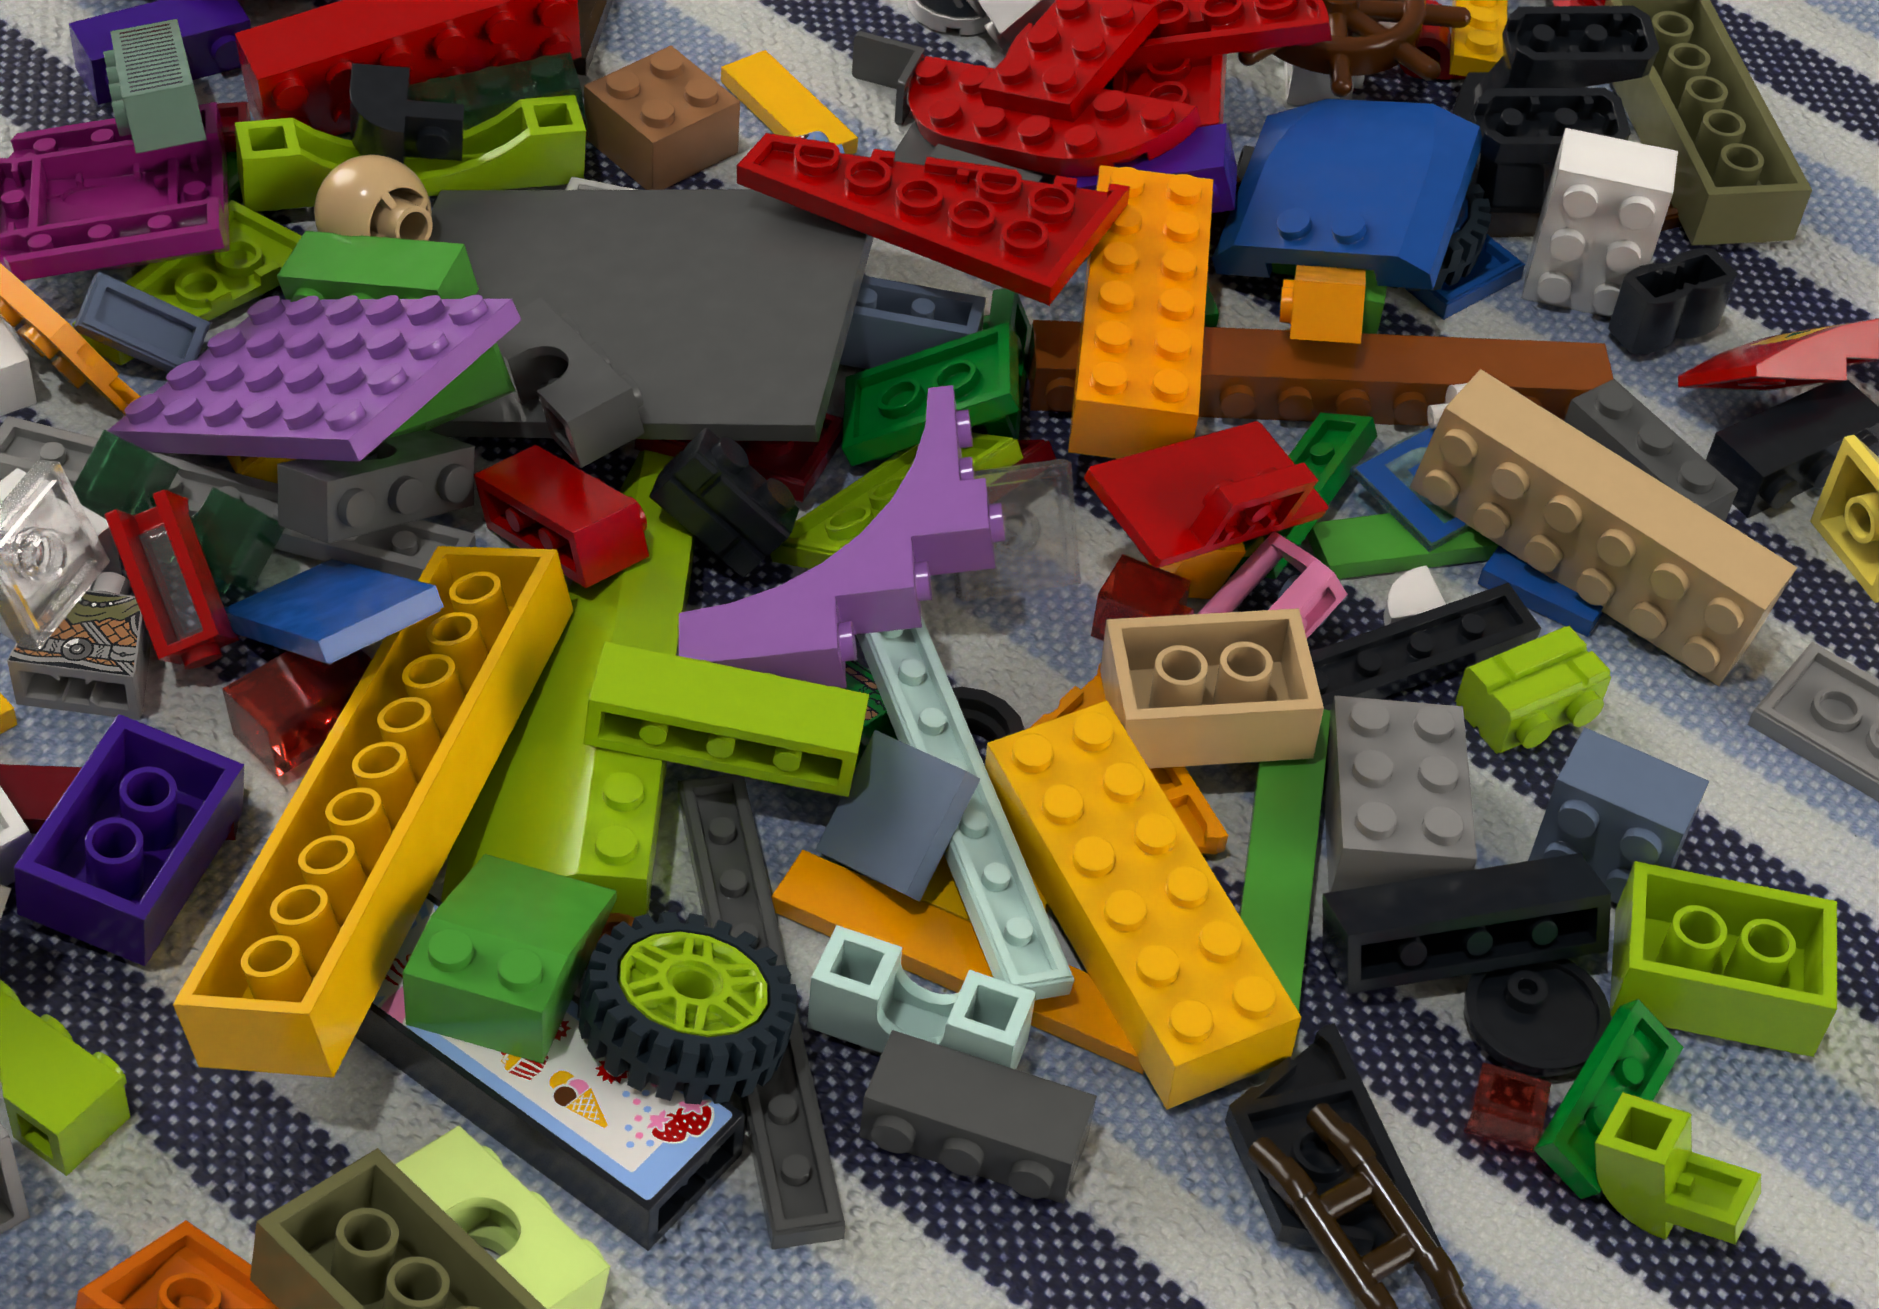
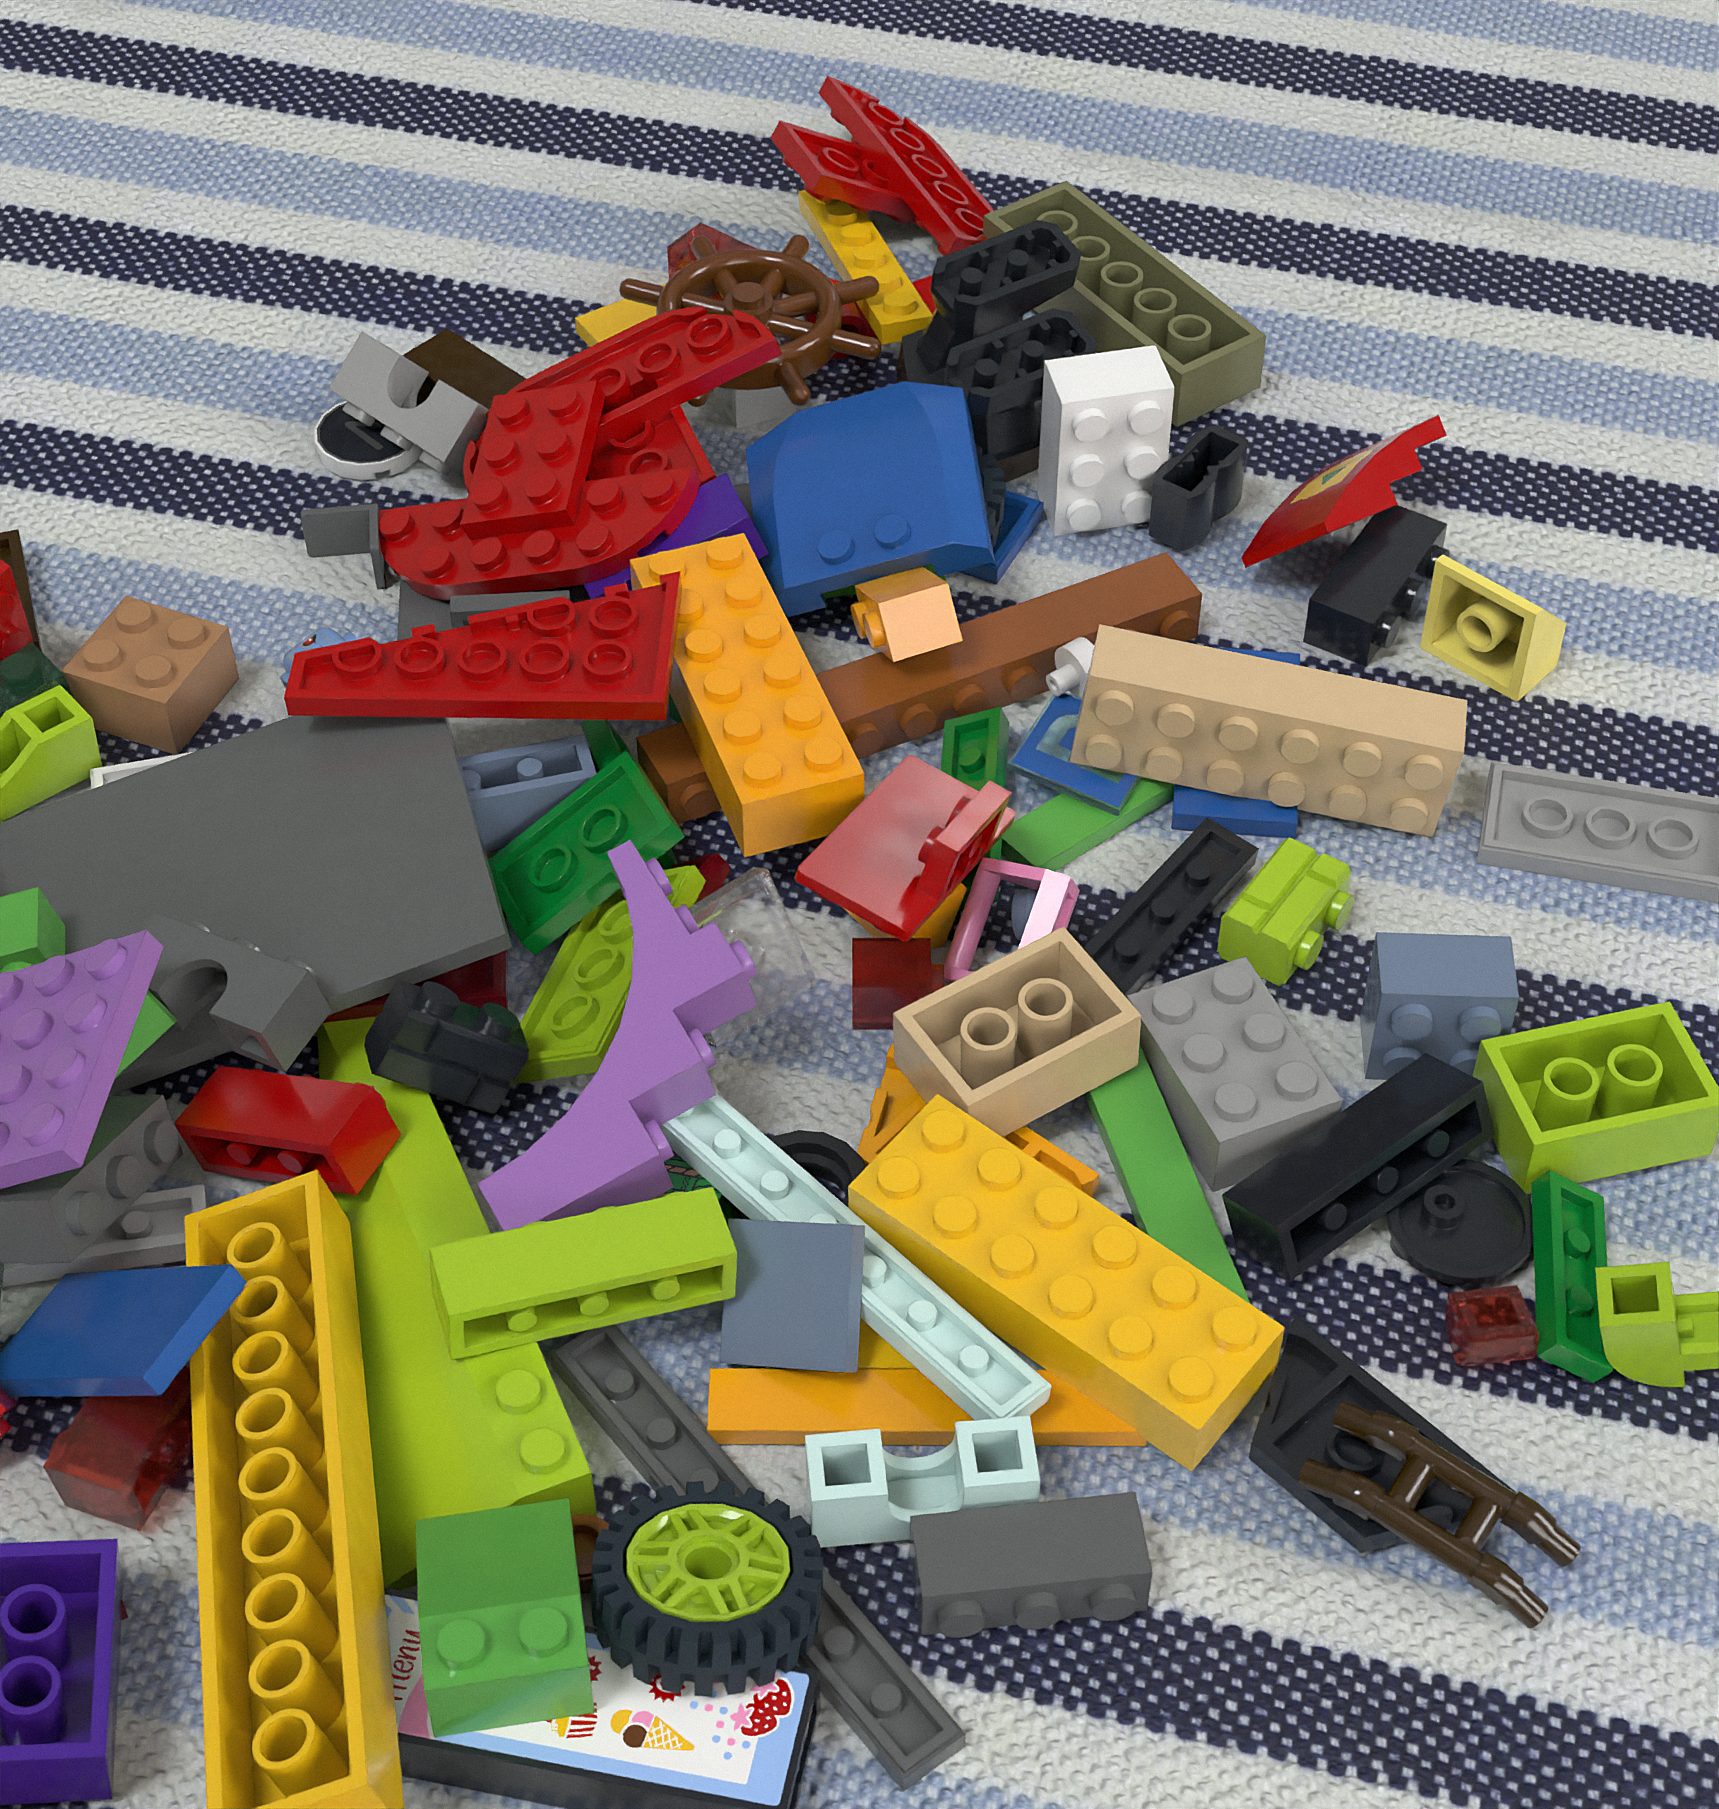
camera: 20 degrees left, 0 degrees up
yellow tile [721,50,858,155] -> none
white tile [1384,565,1446,626] -> none
dark grey arch [1564,379,1738,522] -> none

